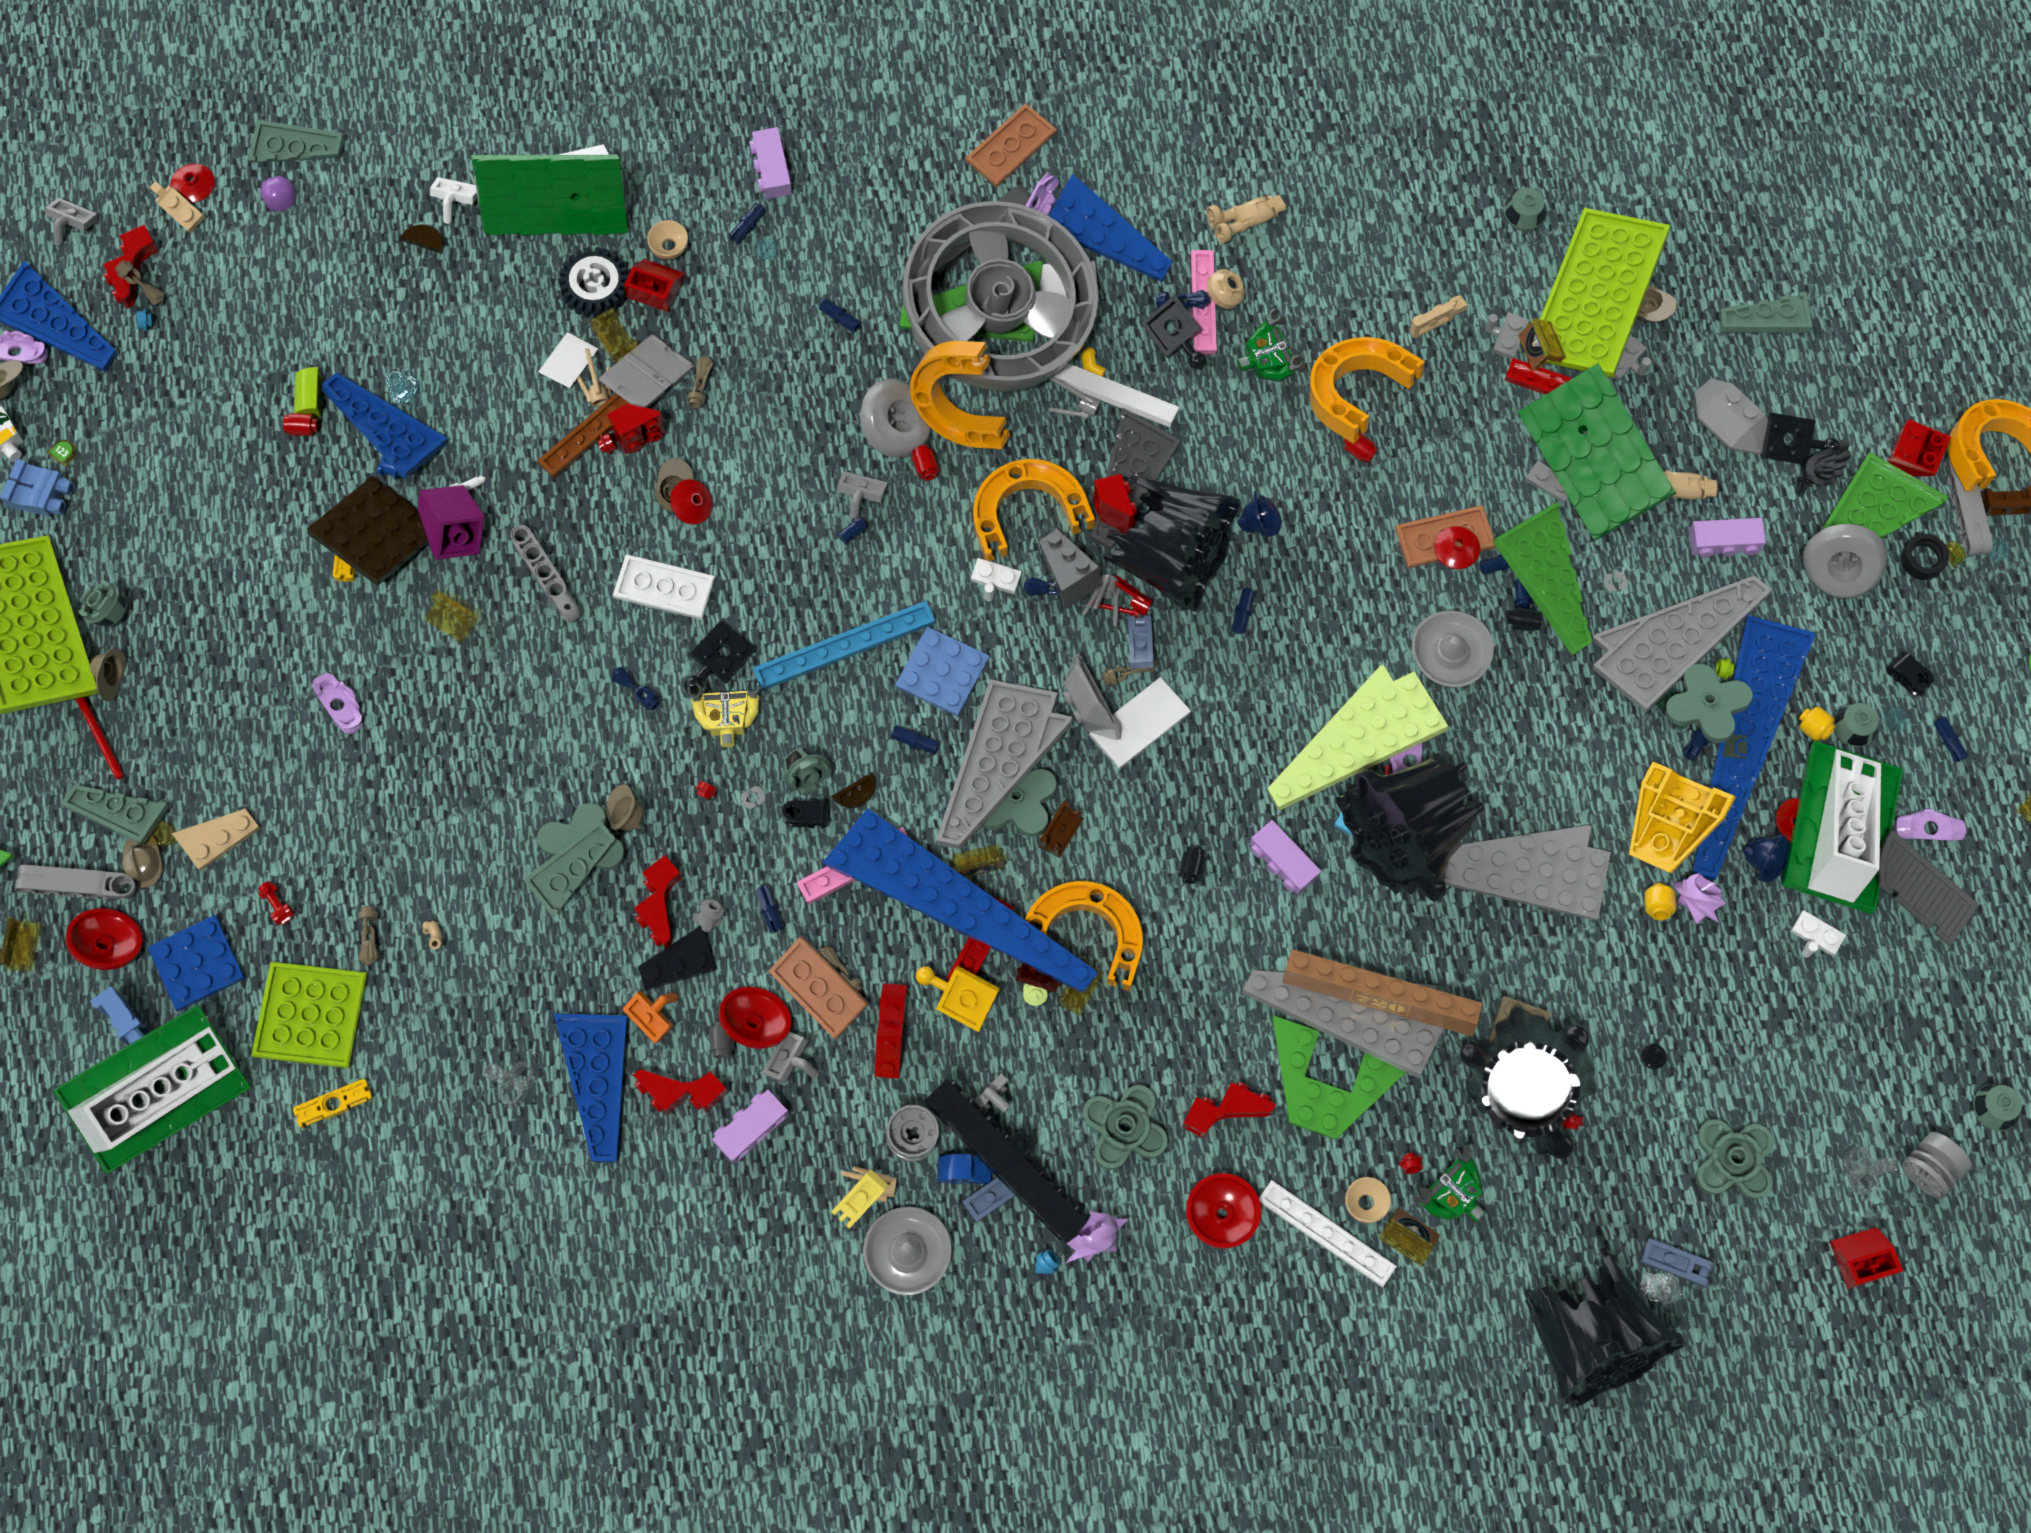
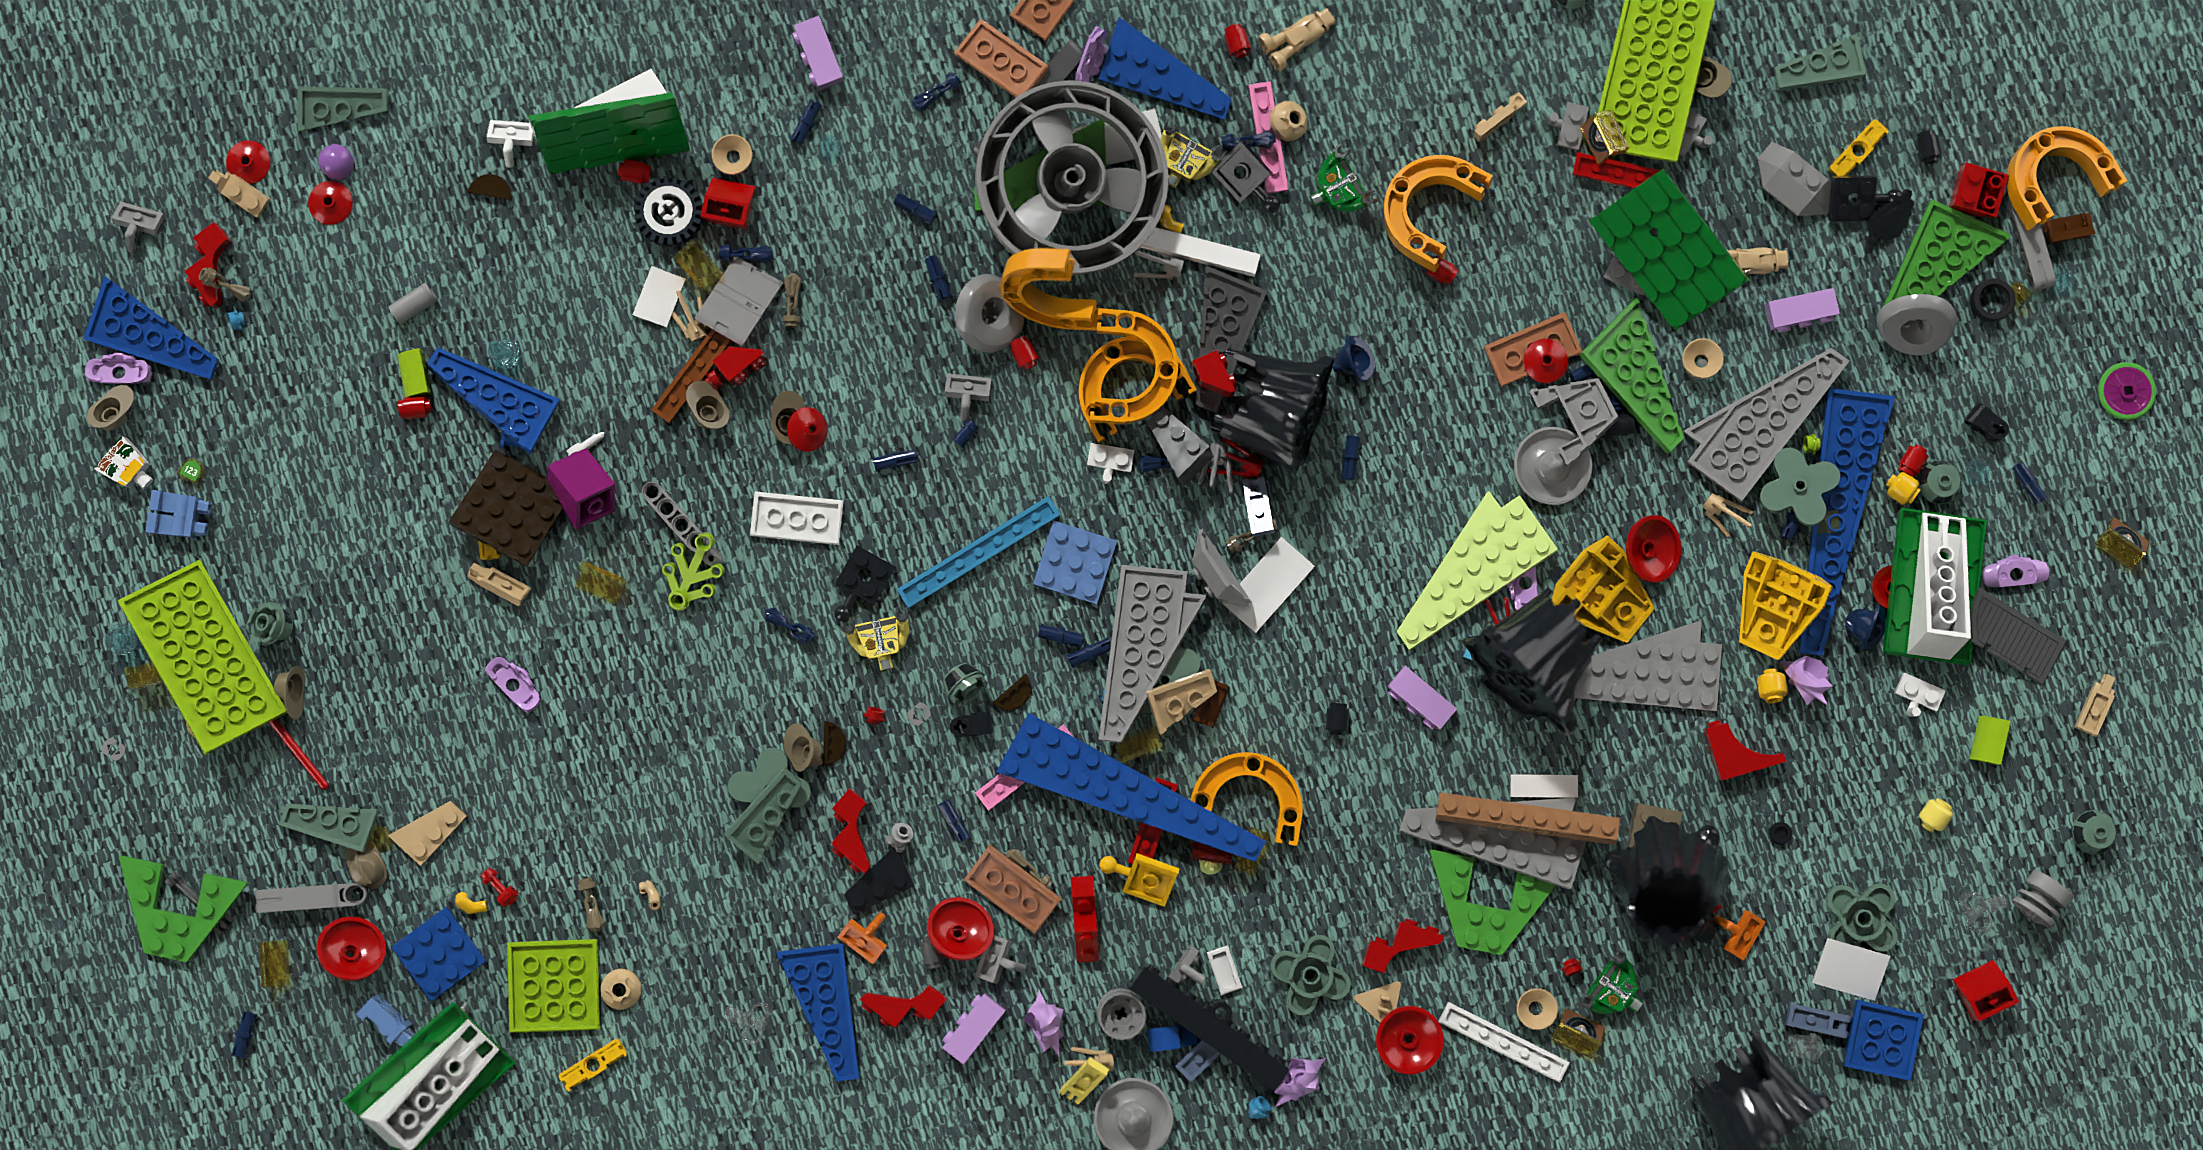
camera: 10 degrees left, 15 degrees up
none -> red dish [308,181,353,225]
none -> light grey pin [388,282,438,325]
none -> yellow arm [455,892,488,914]
none -> tan hinge [467,563,531,606]
none -> tan piece [601,969,642,1010]
none -> red brick [618,159,651,184]
none -> lime plant [662,532,725,611]
none -> dark tan piece [686,381,730,430]
none -> dark blue piece [719,244,774,264]
none -> dark brown tile [823,721,846,766]
none -> dark blue axle [873,450,918,471]
none -> dark blue piece [912,72,962,112]
none -> dark blue axle [925,255,952,300]
none -> nougat tile [954,19,1050,98]
none -> lavender hair [1022,990,1065,1058]
none -> dark blue pin [1067,637,1111,668]
none -> light orange piece [1090,308,1178,424]
none -> tan wing [1146,669,1217,734]
none -> torso [1160,118,1227,188]
none -> white tile [1206,945,1242,995]
none -> red brick [1224,24,1251,59]
none -> tan piece [1354,981,1401,1022]
none -> white tile [1510,775,1578,798]
none -> light grey wing [1529,378,1619,467]
none -> yellow wedge [1552,536,1655,643]
none -> red dish [1626,515,1681,582]
none -> tan piece [1682,338,1723,379]
none -> tan plant [1703,493,1753,537]
none -> red arch [1703,720,1786,781]
none -> orange plate [1713,910,1766,961]
none -> white sticker [1812,938,1890,1001]
none -> yellow piece [1828,119,1888,176]
none -> blue plate [1842,999,1924,1081]
none -> red brick [1898,444,1929,478]
none -> black brick [1916,130,1942,165]
none -> light yellow head [1919,798,1953,832]
none -> lime brick [1970,715,2011,765]
none -> tan hinge [2074,674,2115,737]

